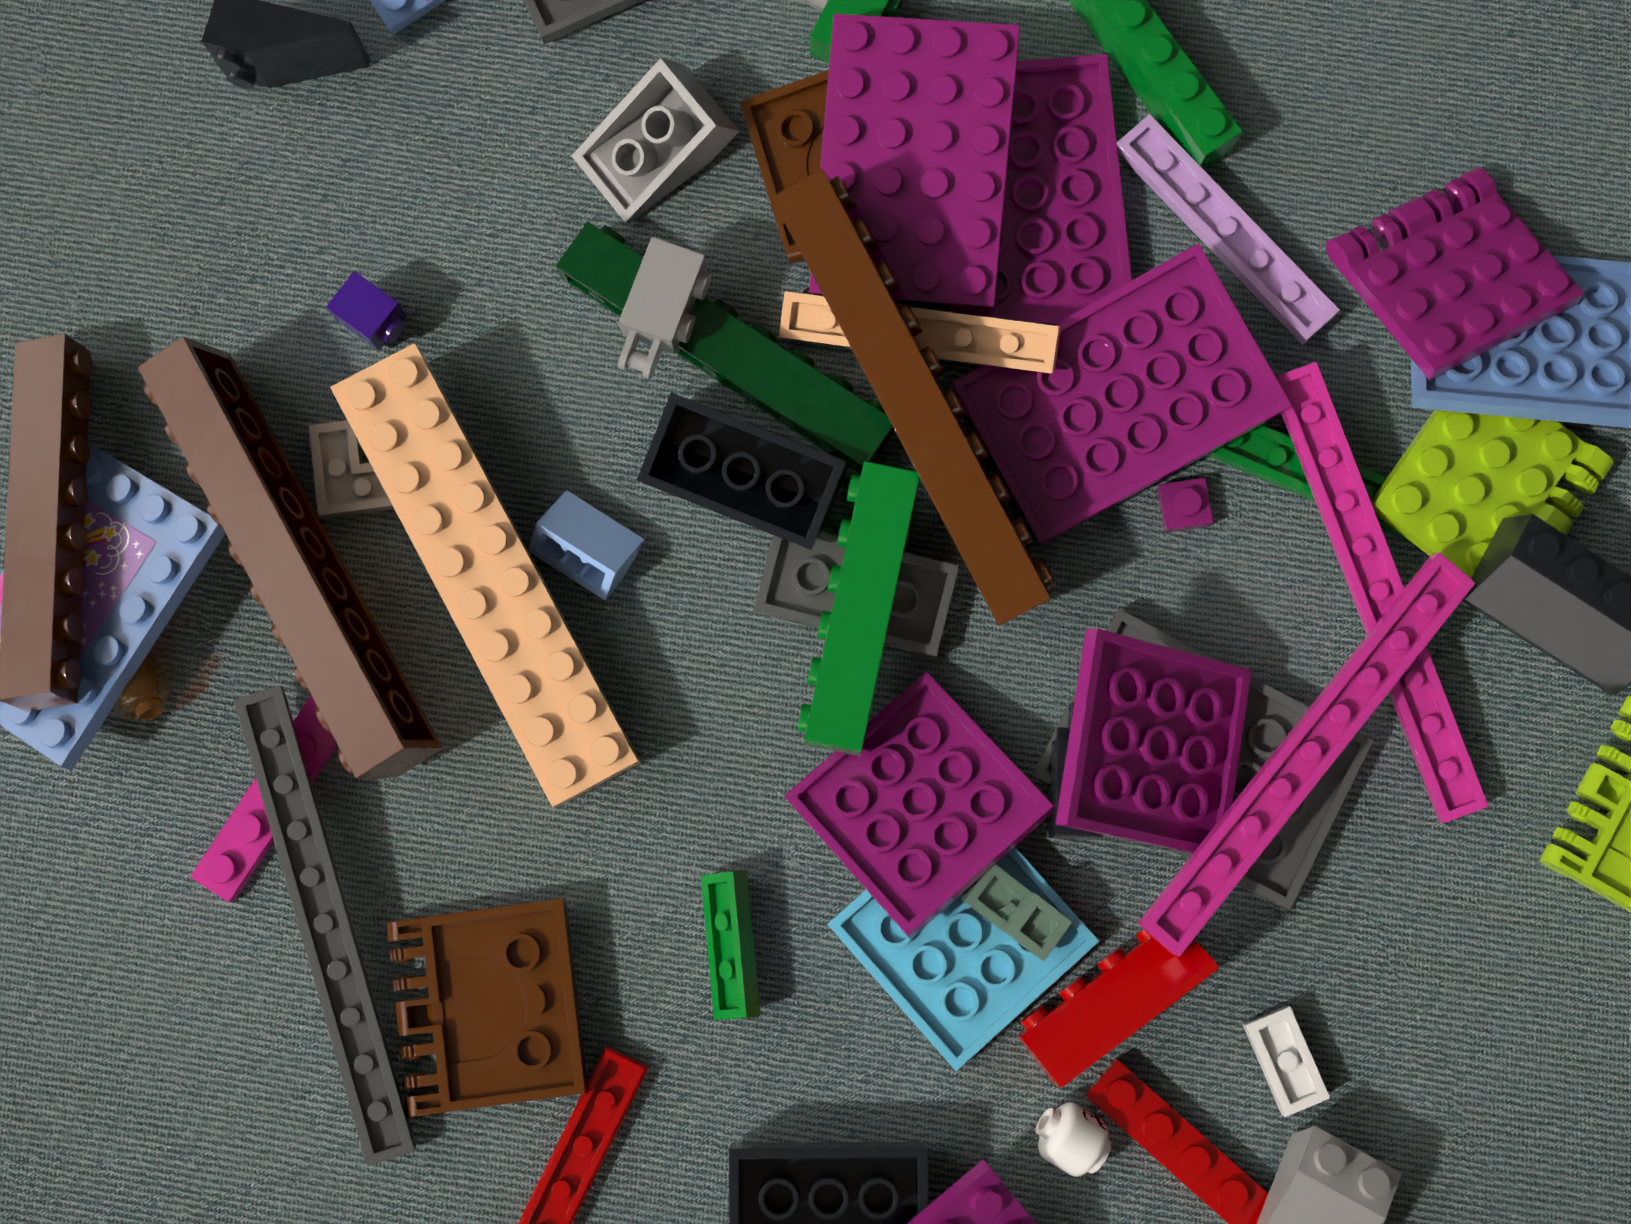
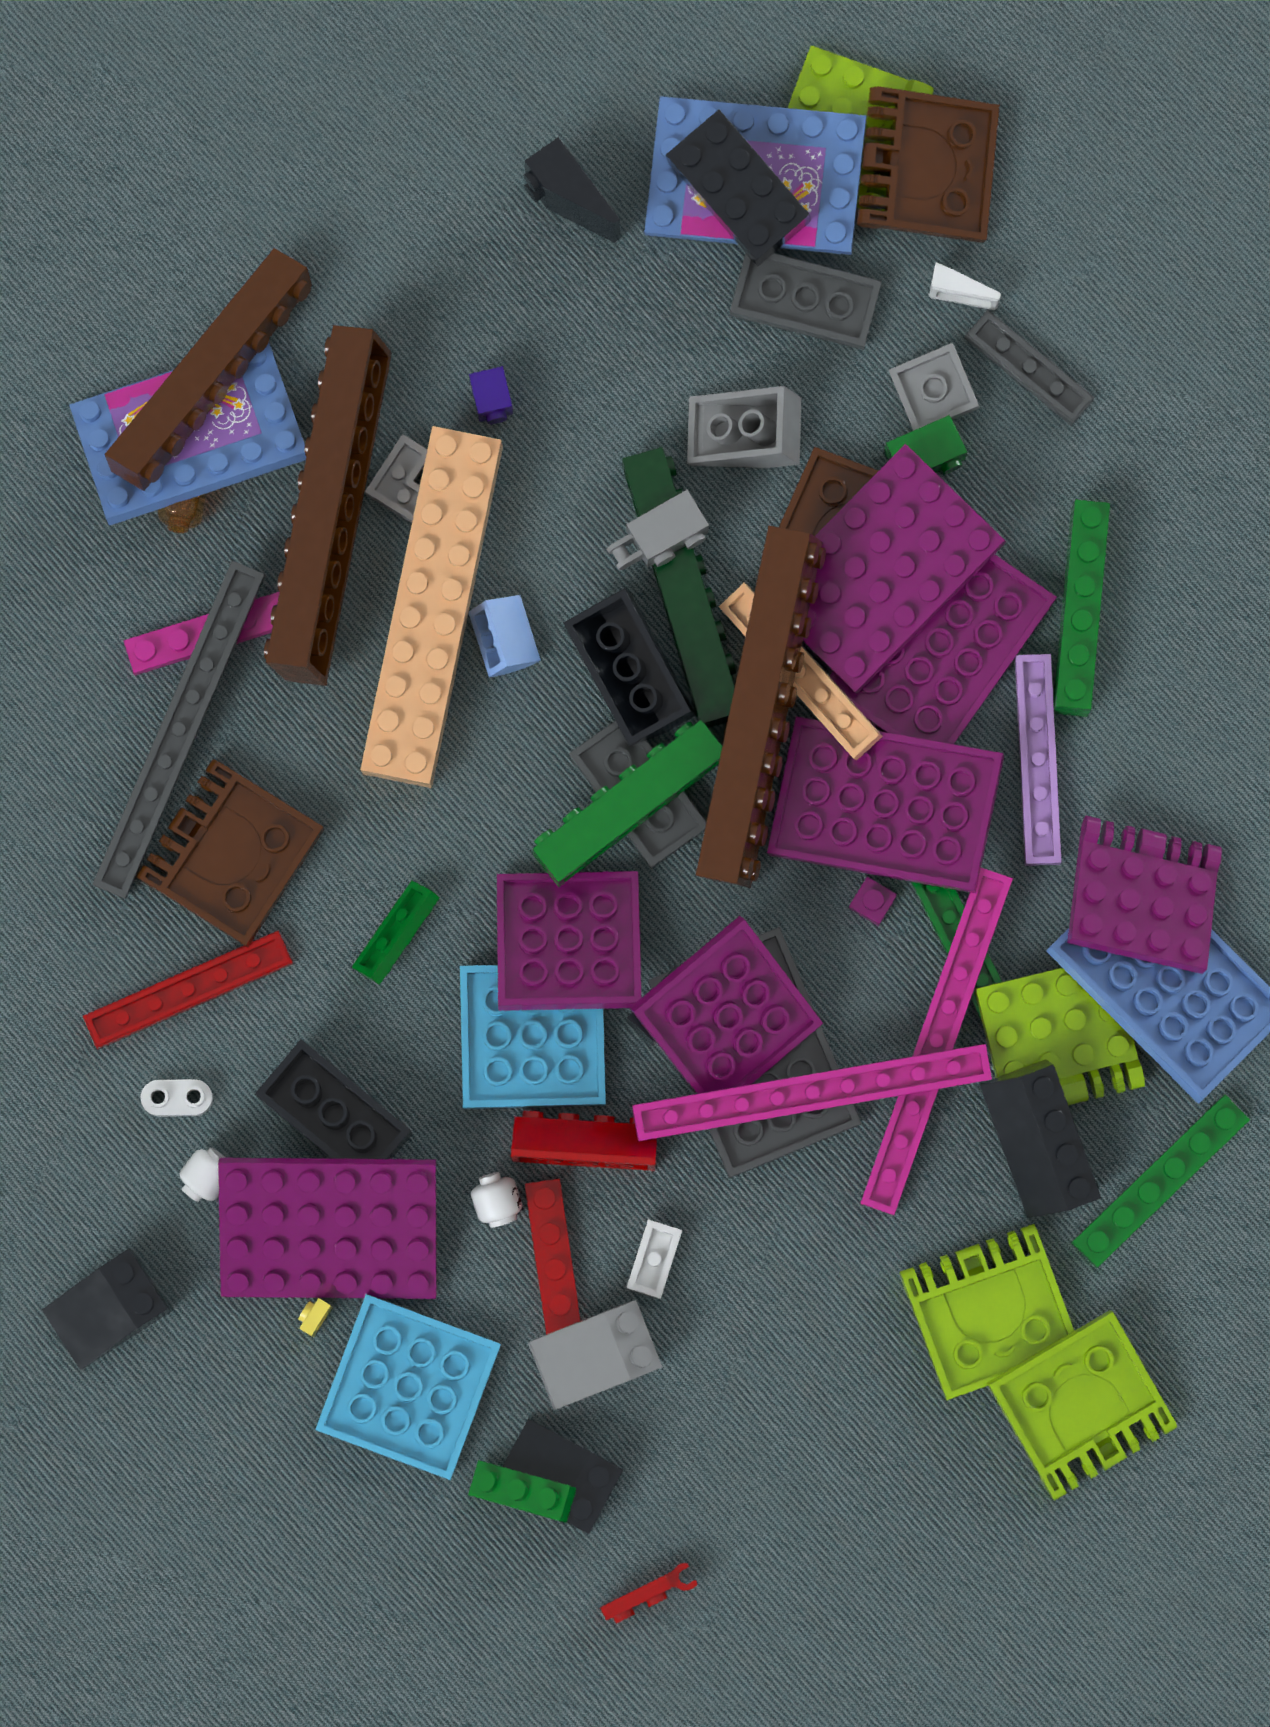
camera: 35 degrees right, 0 degrees up
sand green slope [959,864,1072,961] -> none

